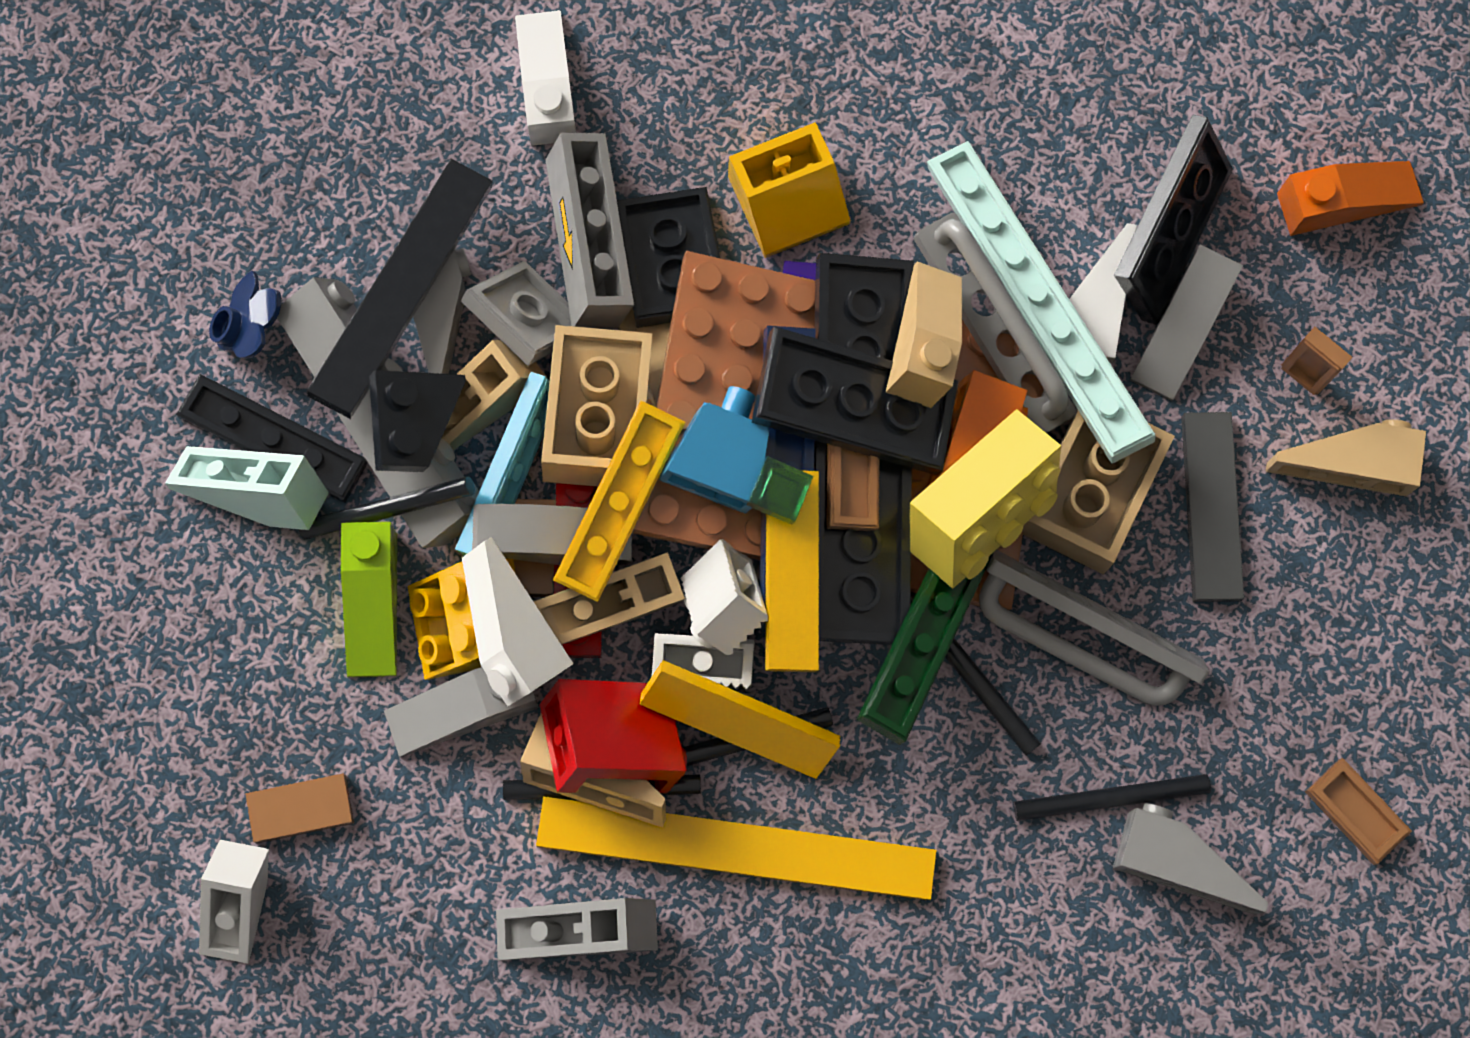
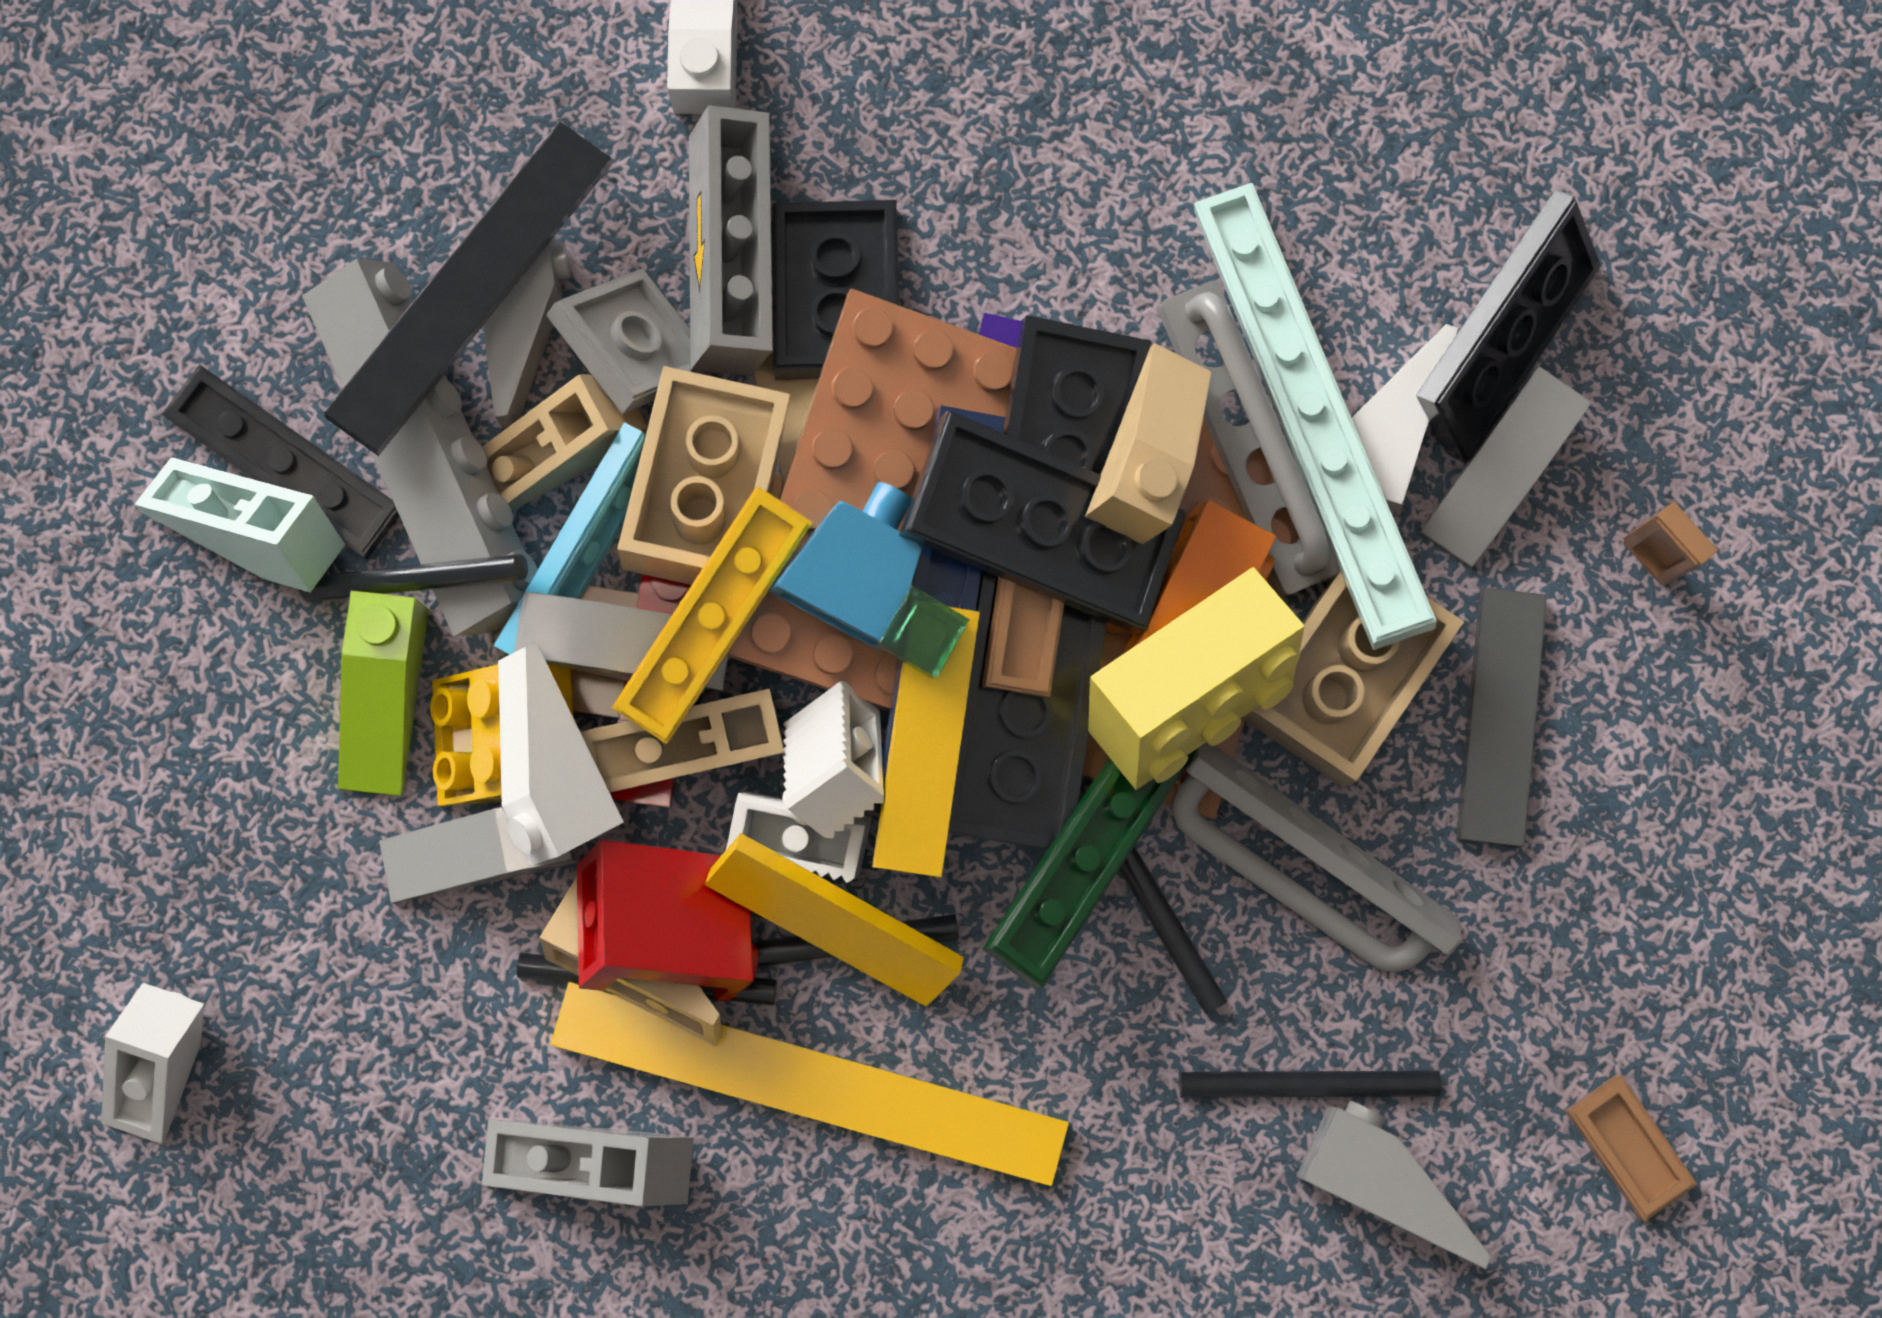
camera: 10 degrees right, 5 degrees up
dark blue plate [209,271,282,359] -> none
medium nougat tile [245,773,354,844] -> none
black wing [369,370,466,472] -> none
yellow slope [728,122,851,258] -> none
tan slope [1266,419,1426,496] -> none
orange slope [1277,161,1424,236] -> none

